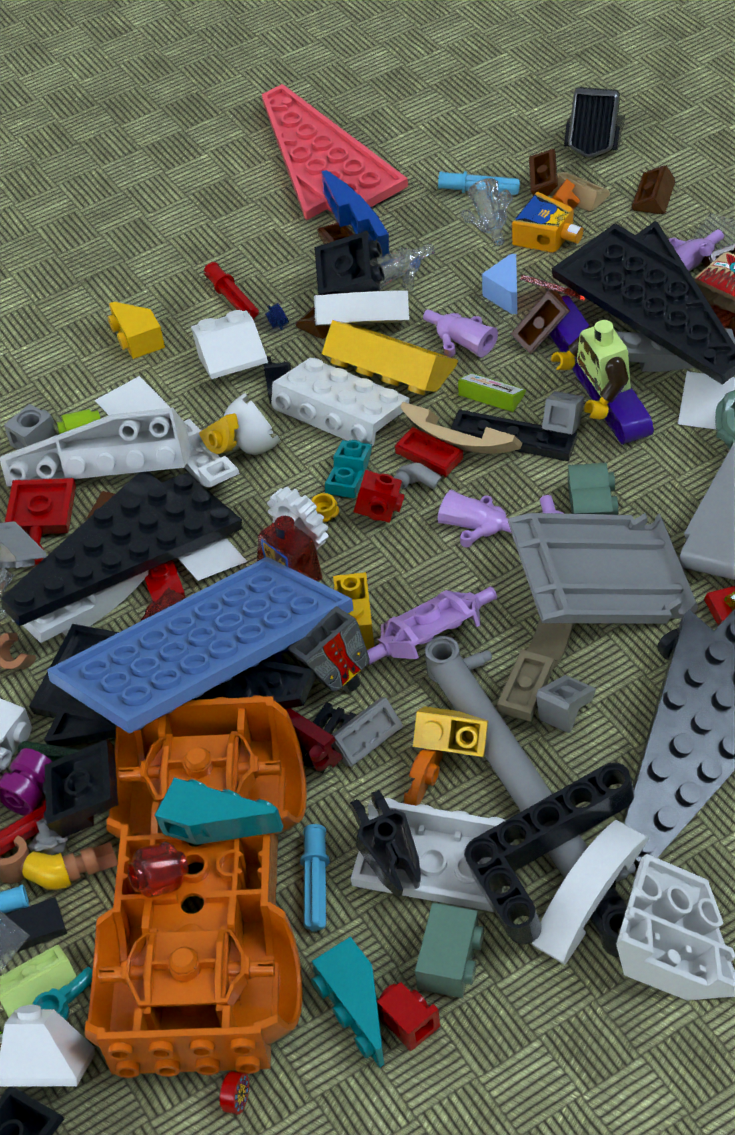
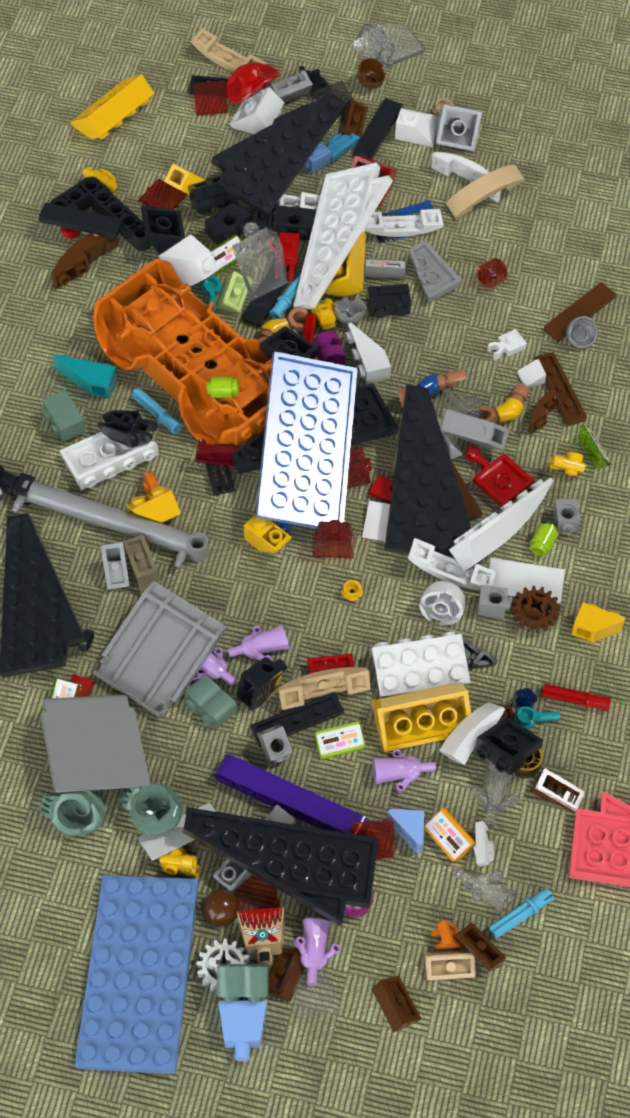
camera: 130 degrees right, 10 degrees up
clear red head [127,842,188,898] -> none
teal slope [155,777,283,845] -> none
white slope [191,310,268,379] -> none
yellow plate [199,413,239,454] -> none
white gear [267,487,329,552] -> none
dark grey torso [287,606,370,692] -> none
blue slope [321,170,389,257] -> none
teal slope [325,440,372,498] -> none
light grey plate [332,697,404,767] -> none
red brick [353,470,405,523] -> none
lavender plate [367,586,497,665] -> none
red brick [377,982,440,1052] -> none
light grey arm [394,462,442,490] -> none
black beam [464,762,634,944] -> none
reddish brown slope [511,290,570,354] -> none
light orange torso [512,192,583,253] -> none
white slope [532,820,649,965] -> none
torso [551,320,631,420] -> none
black piece [564,87,625,158] -> none
none -> lime brick [207,376,239,398]
none -> black torso [237,657,287,712]
none -> slope [424,807,476,862]
none -> white plate [474,821,494,867]
none -> light grey brick [477,585,511,618]
none -> reddish brown gear [511,586,560,633]
none -> teal plate [513,706,560,729]

